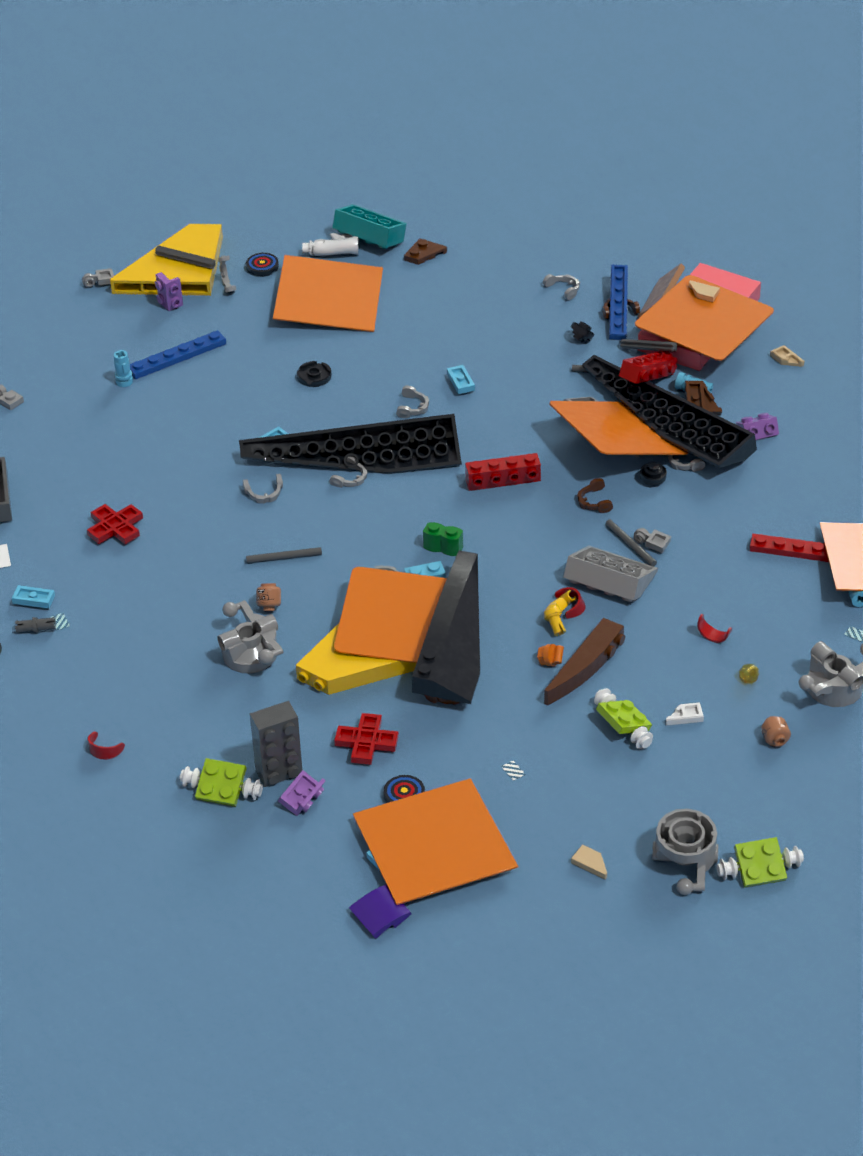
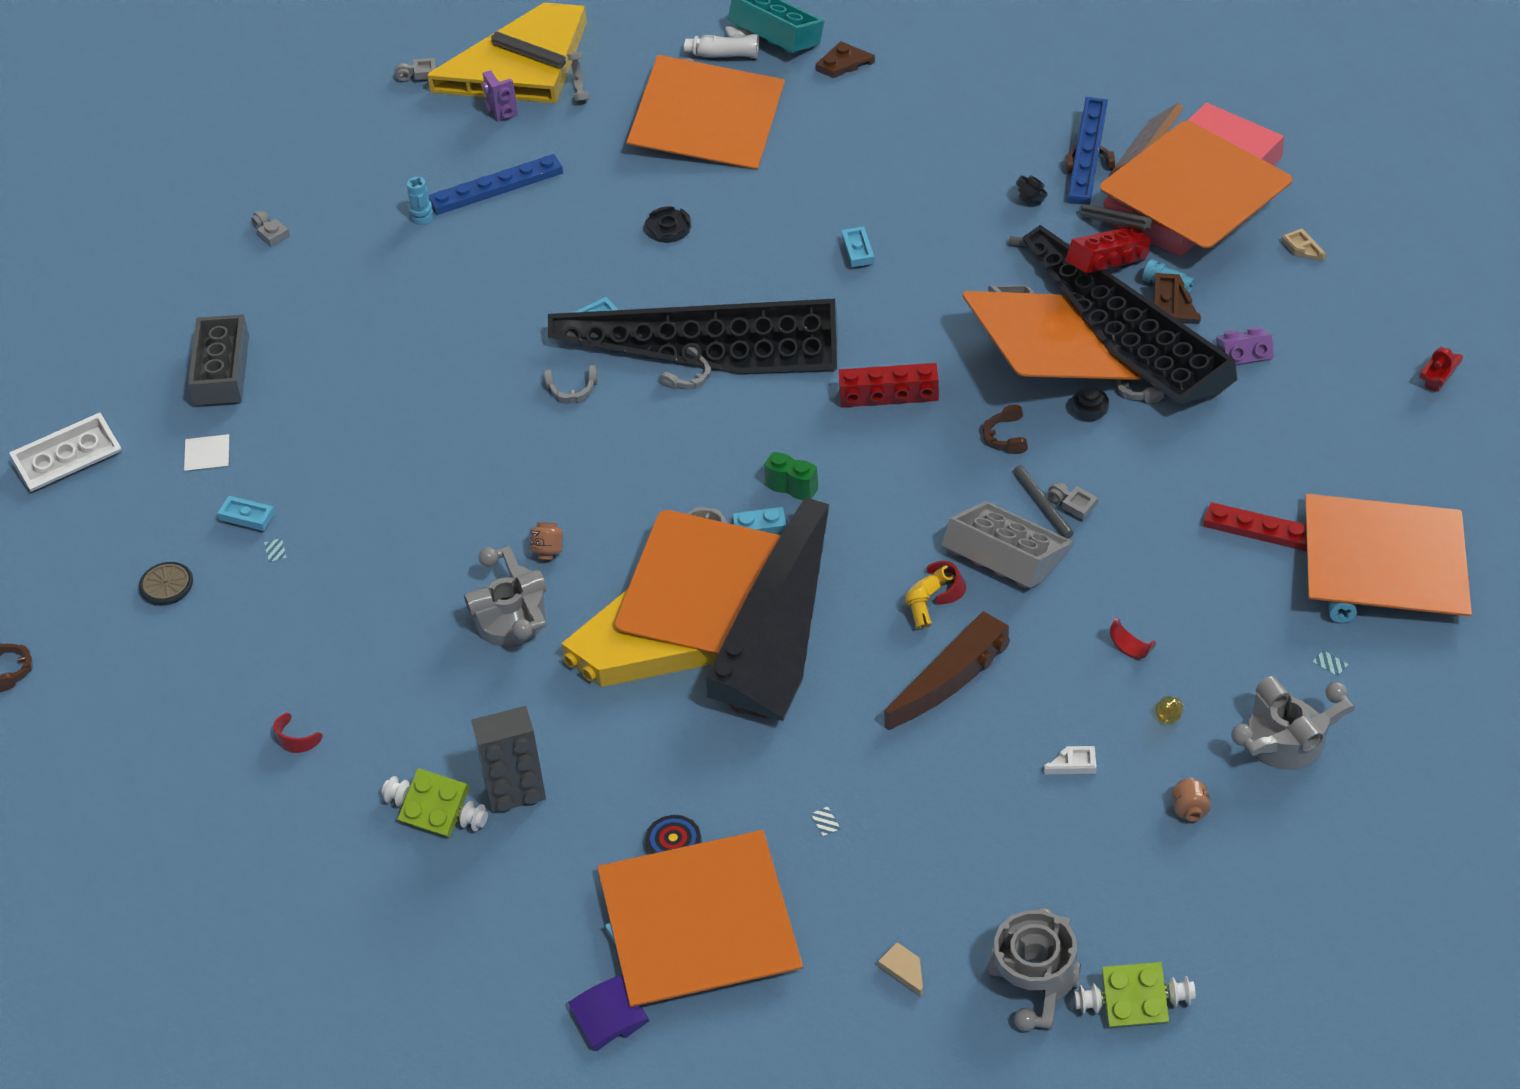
camera: 10 degrees right, 5 degrees up
dark grey pin [15,617,56,633] -> none
red plate [87,504,143,544] -> none
black tile [246,252,279,277] -> none
dark grey bar [246,547,322,563] -> none
medium lavender bracket [278,770,326,816] -> none
red plate [334,713,399,765] -> none
light grey piece [396,385,429,418] -> none
orange piece [537,644,564,666] -> none
light grey piece [543,274,580,300] -> none
lime plate [594,688,653,749] -> none
tan tile [689,280,720,302] -> none

